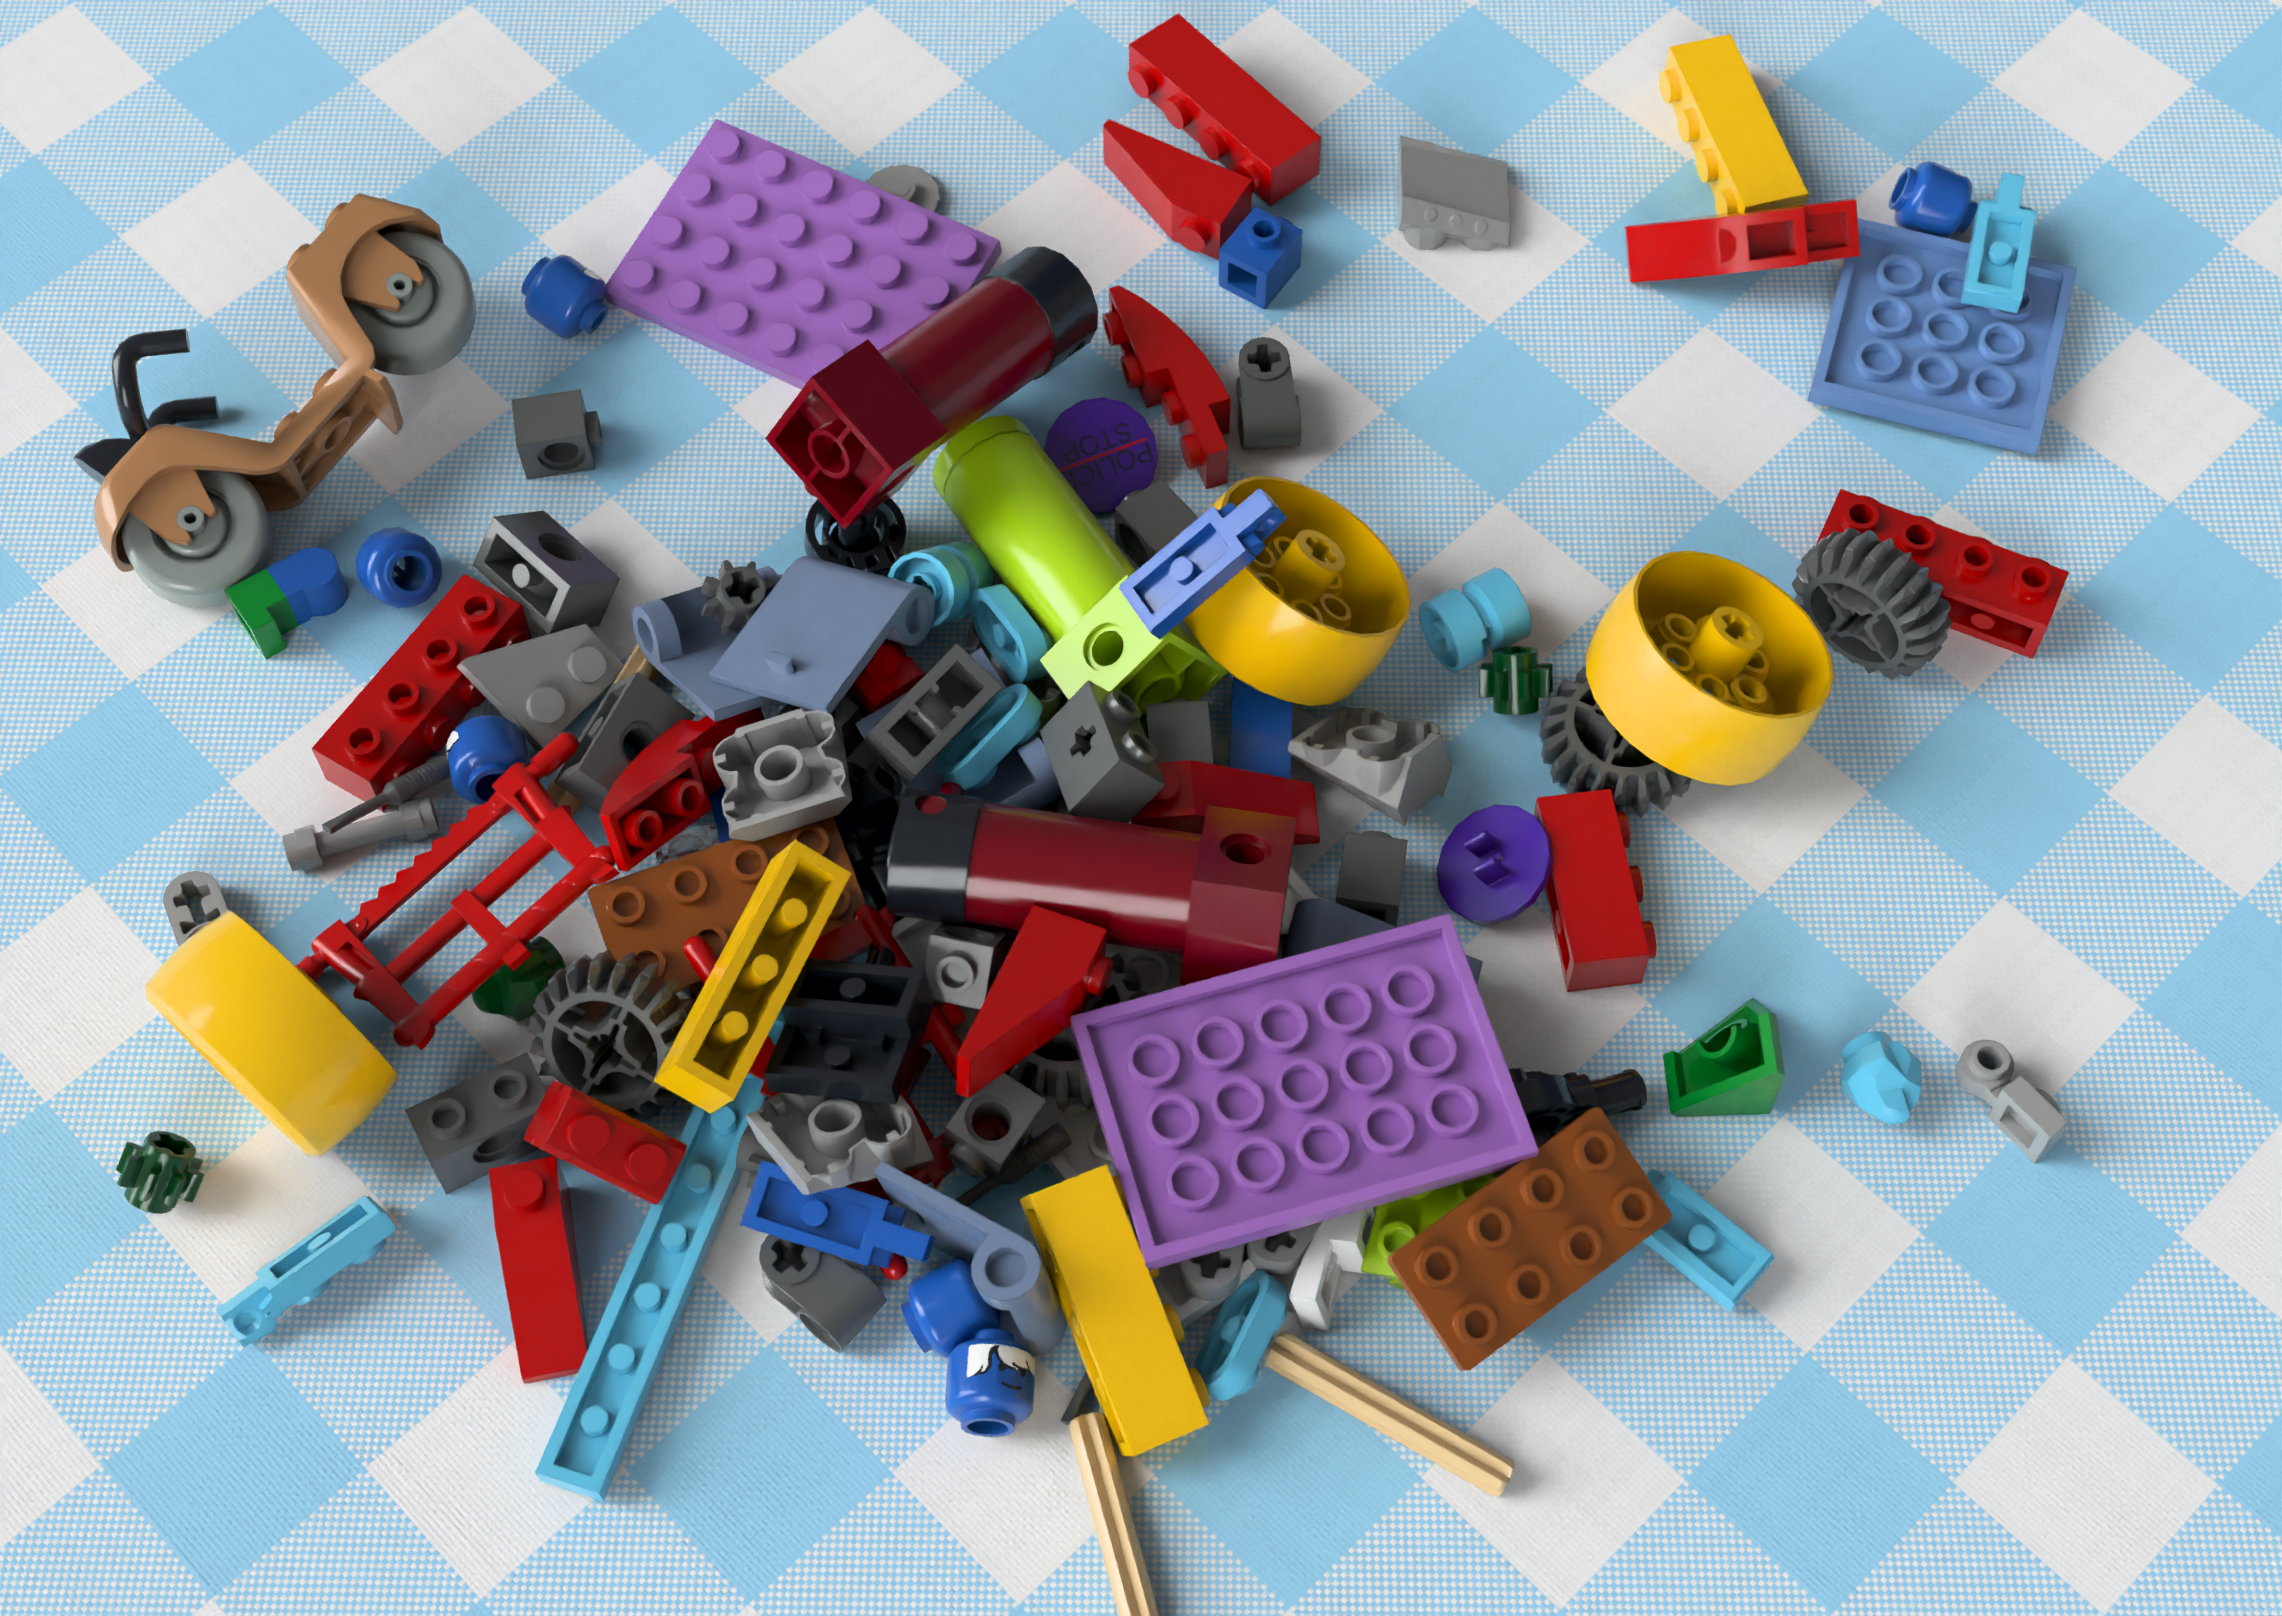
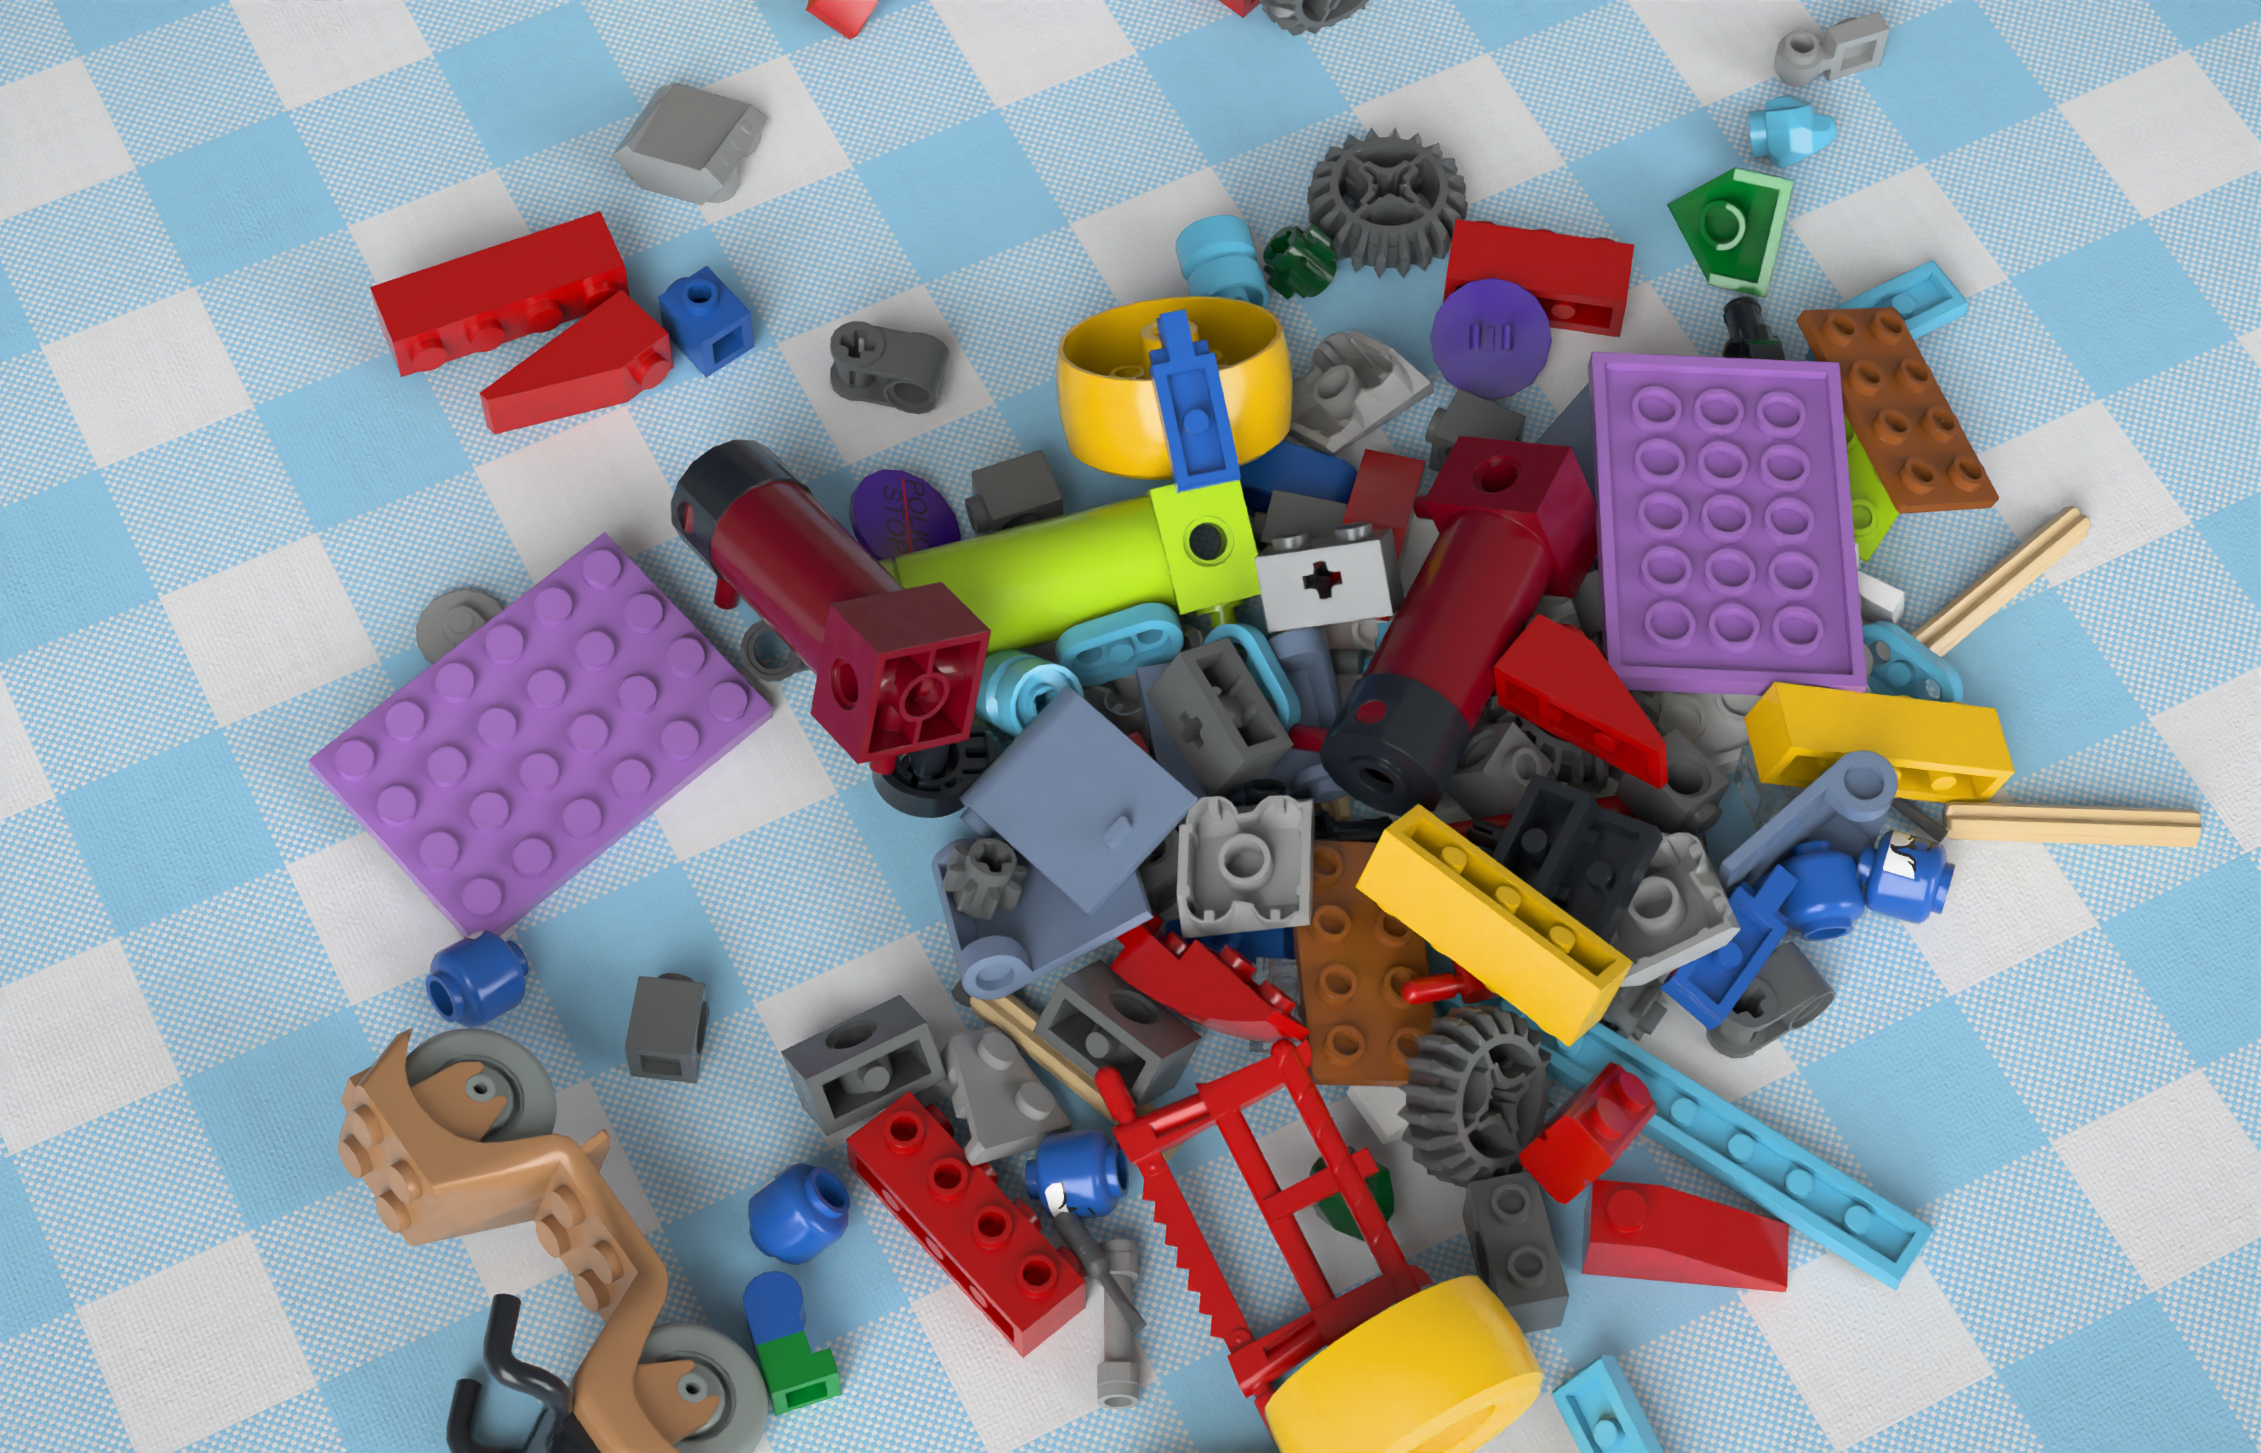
camera: 75 degrees left, 0 degrees up
red slope [1102,285,1231,489] -> none
yellow wheel [1585,551,1834,786] -> none

